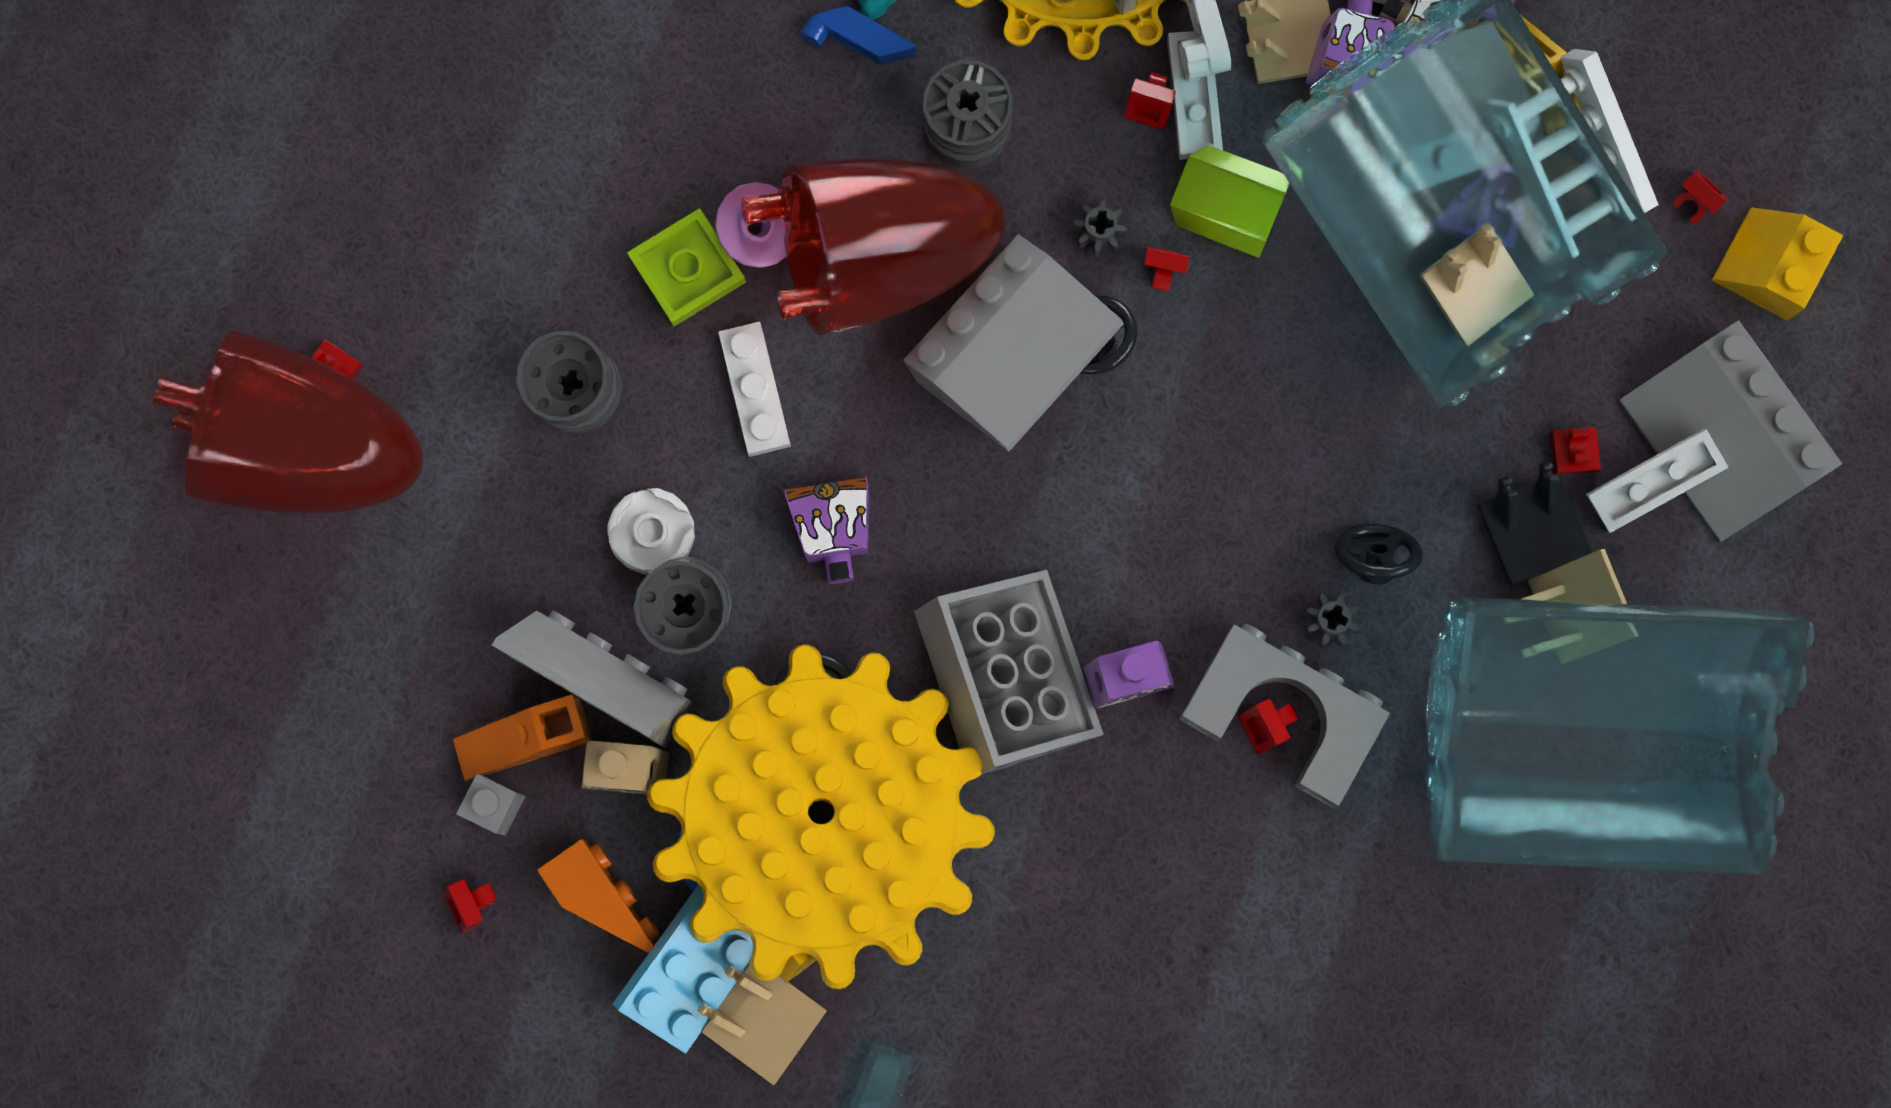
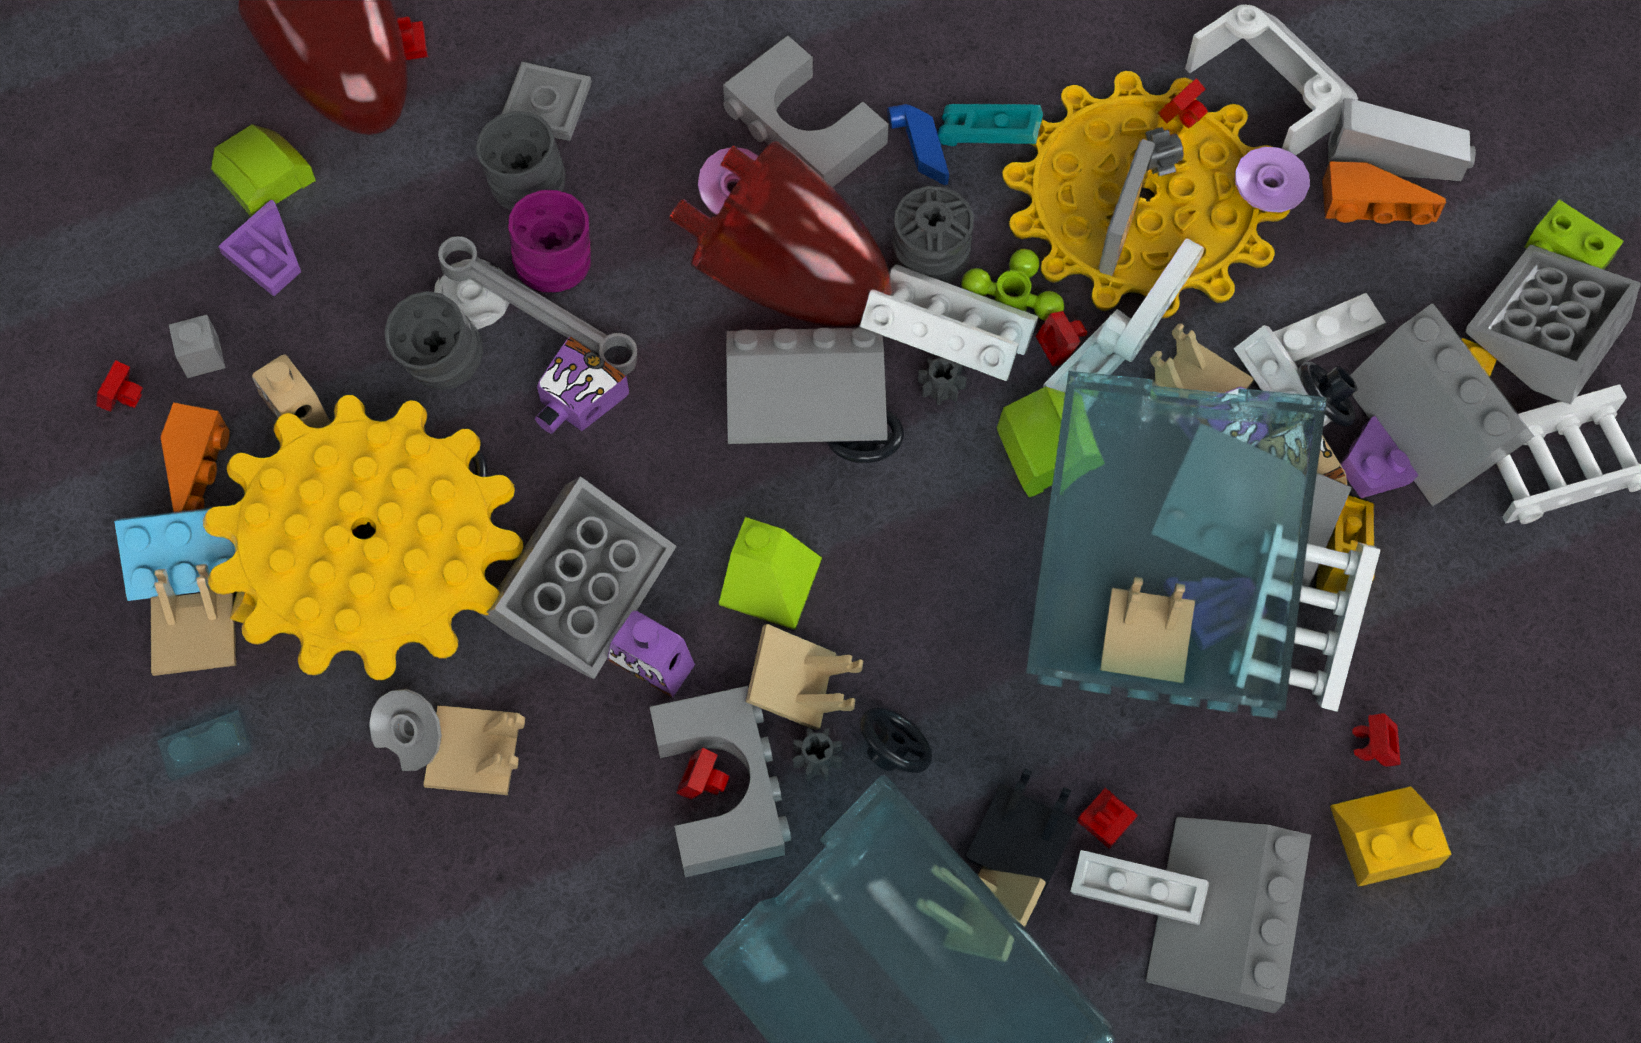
camera: 45 degrees right, 15 degrees down
orange slope [453,694,593,781] -> none
light grey slope [492,610,693,749] -> none
lime plate [627,208,746,327] -> none
white plate [719,322,791,457] -> none
red tile [1144,246,1190,292] -> none
none -> lime slope [211,124,316,217]
none -> medium lavender wing [218,200,301,296]
none -> light grey dish [369,689,442,771]
none -> tan plate [423,706,525,795]
none -> light grey piece [438,236,637,375]
none -> light grey tile [501,62,592,141]
none -> magenta wheel [509,190,591,292]
none -> lime slope [719,517,822,630]
none -> light grey arch [723,36,888,194]
none -> tan plate [745,624,863,730]
none -> white fence [860,264,1038,381]
none -> lime piece [961,249,1064,321]

